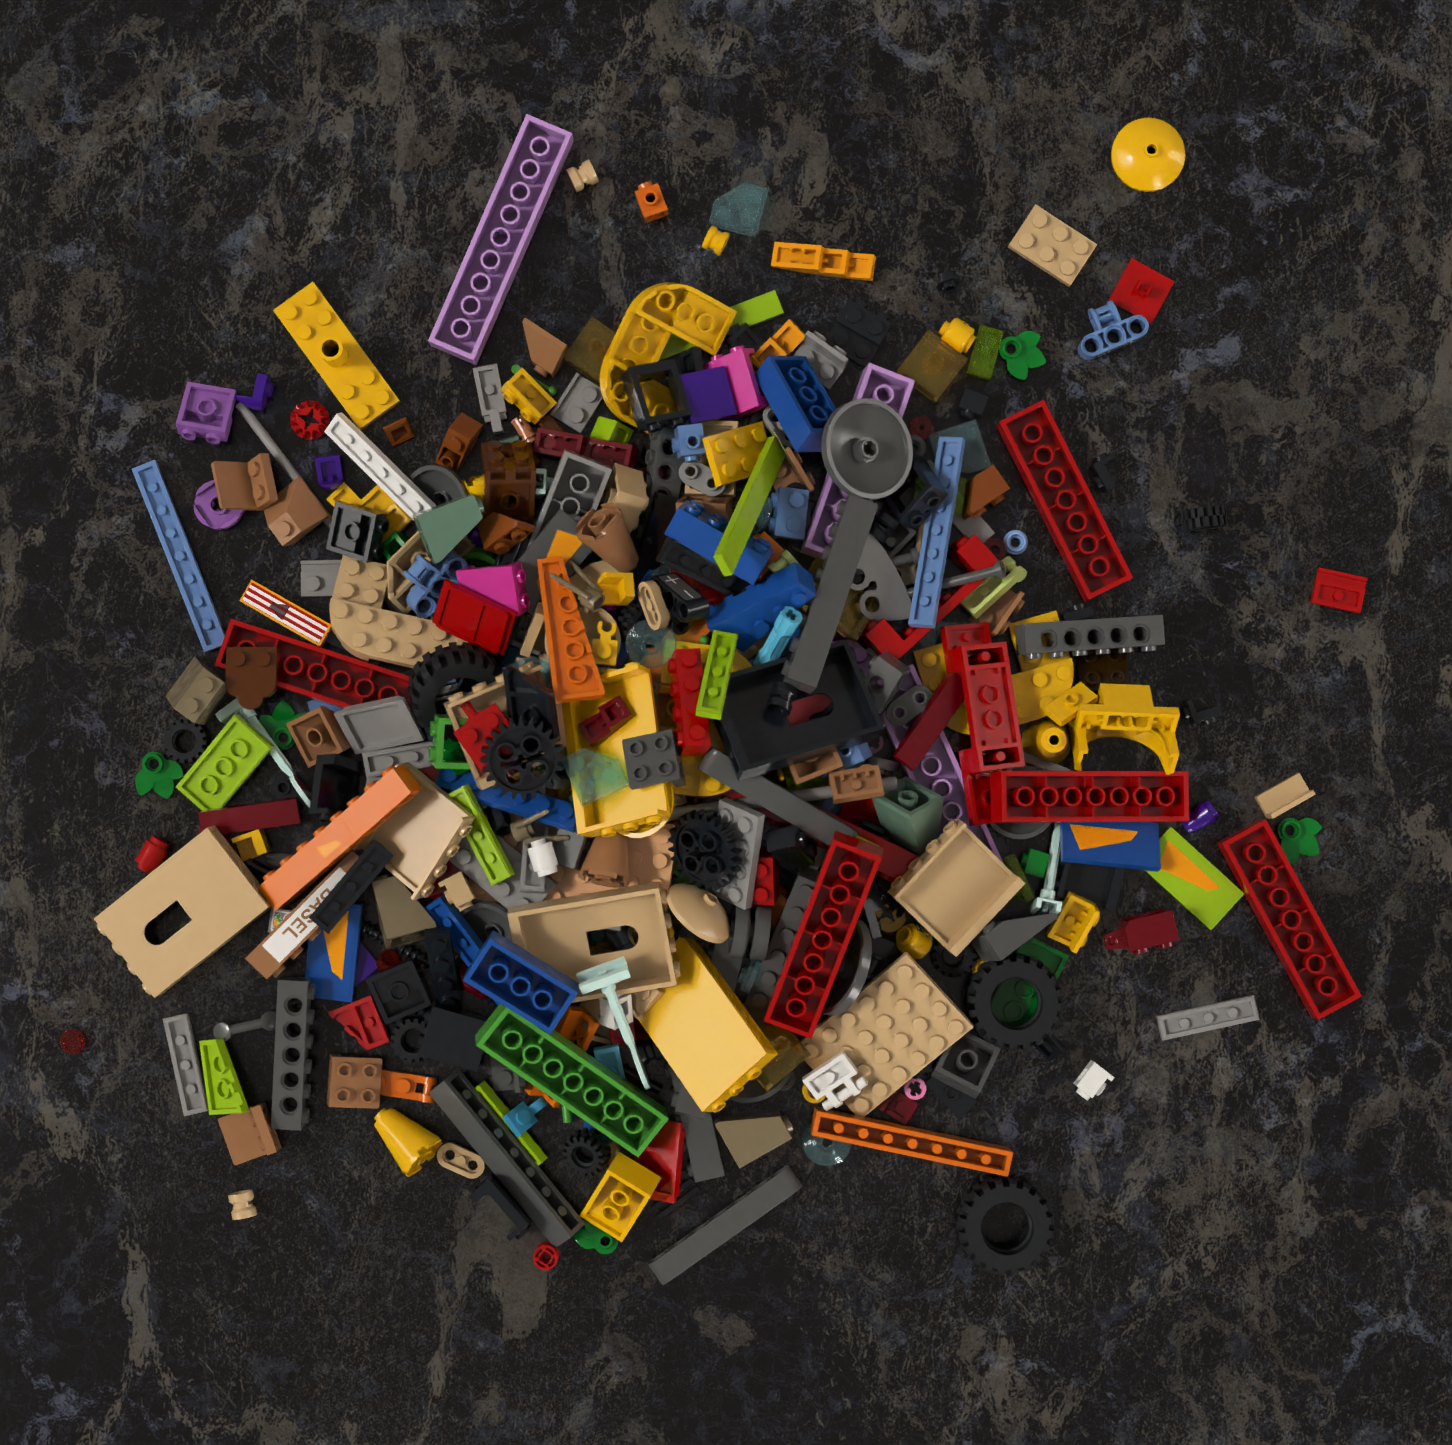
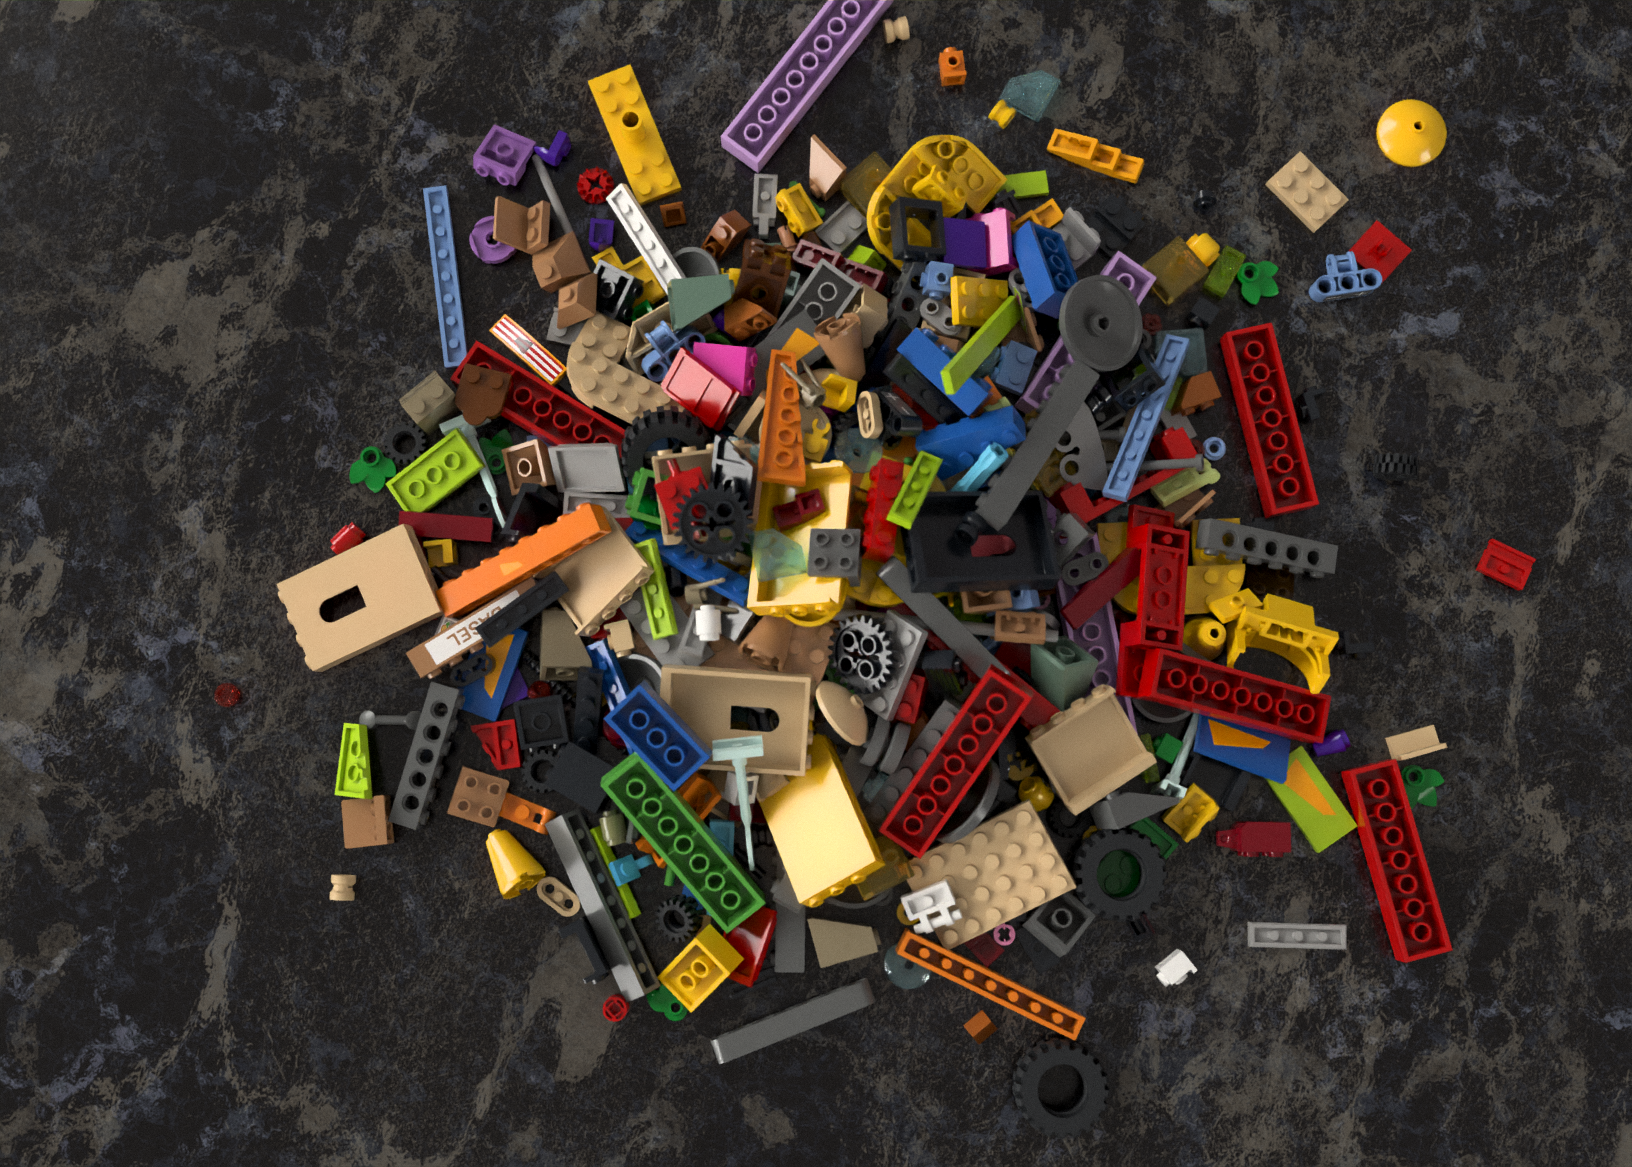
camera: 15 degrees right, 5 degrees down
light grey tile [163,1013,209,1116] -> none
none -> black beam [451,653,496,687]
none -> medium nougat slope [557,273,597,330]
none -> olive brick [599,809,627,847]
none -> yellow bracket [912,164,968,218]
none -> dark orange slope [963,1010,997,1045]

